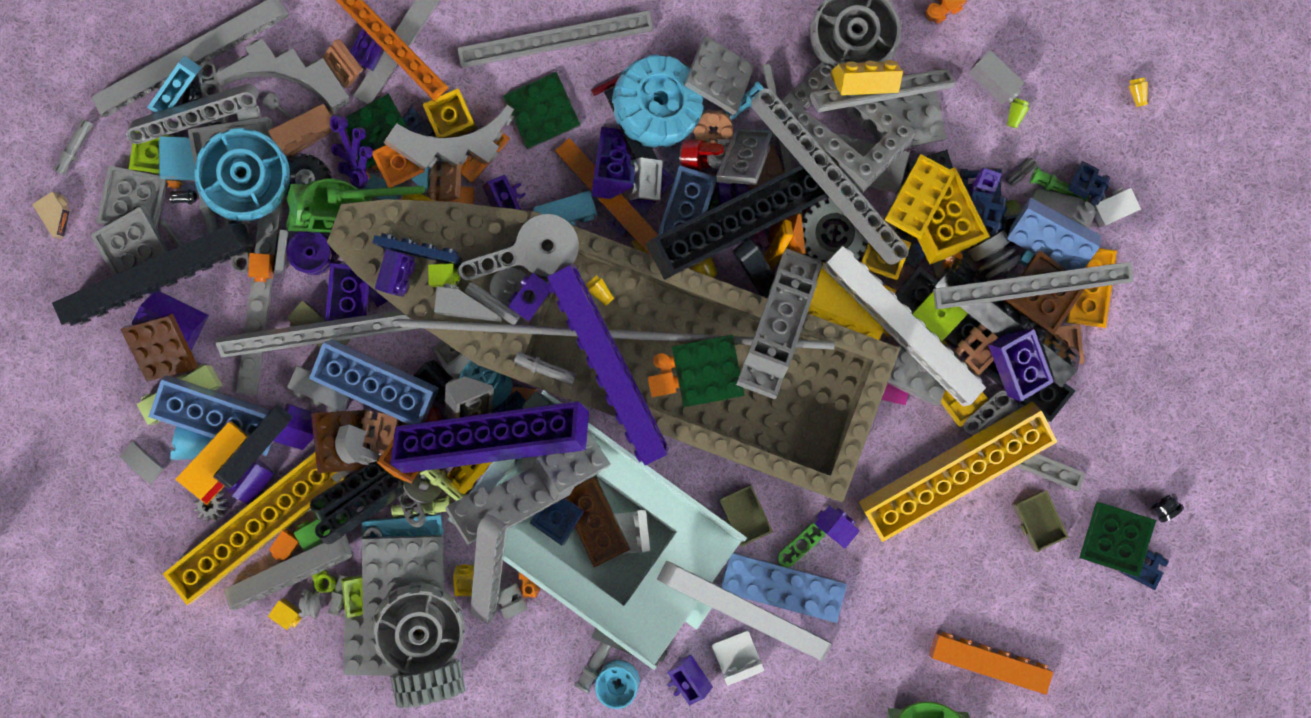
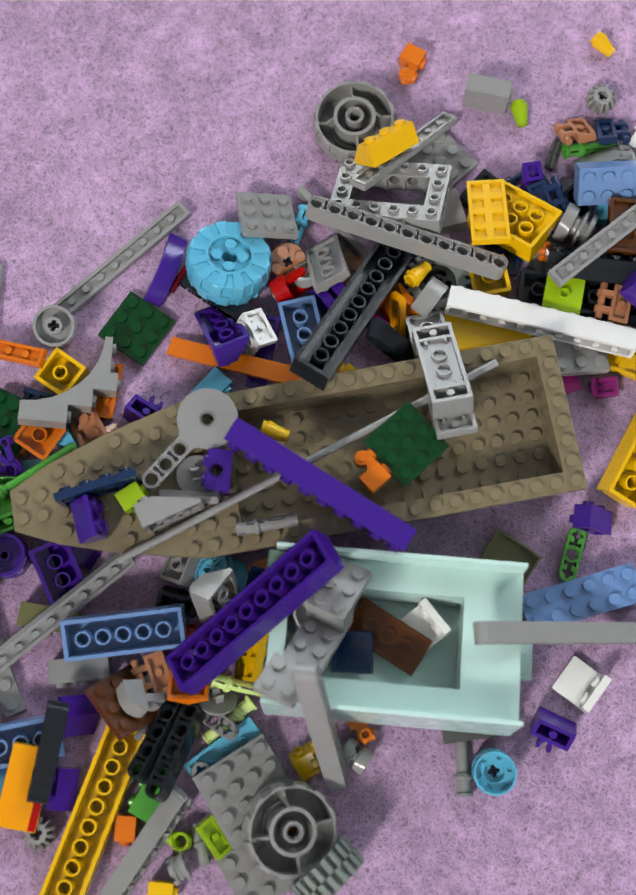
camera: 30 degrees left, 10 degrees down
none -> light grey wheel [32,305,78,348]
none -> dark purple slope [143,233,187,307]
none -> yellow cone [404,261,432,288]
none -> light grey slope [410,276,449,318]
none -> nougat plate [553,117,596,146]
none -> light grey gear [585,83,617,116]
none -> magenta bracket [589,376,620,399]

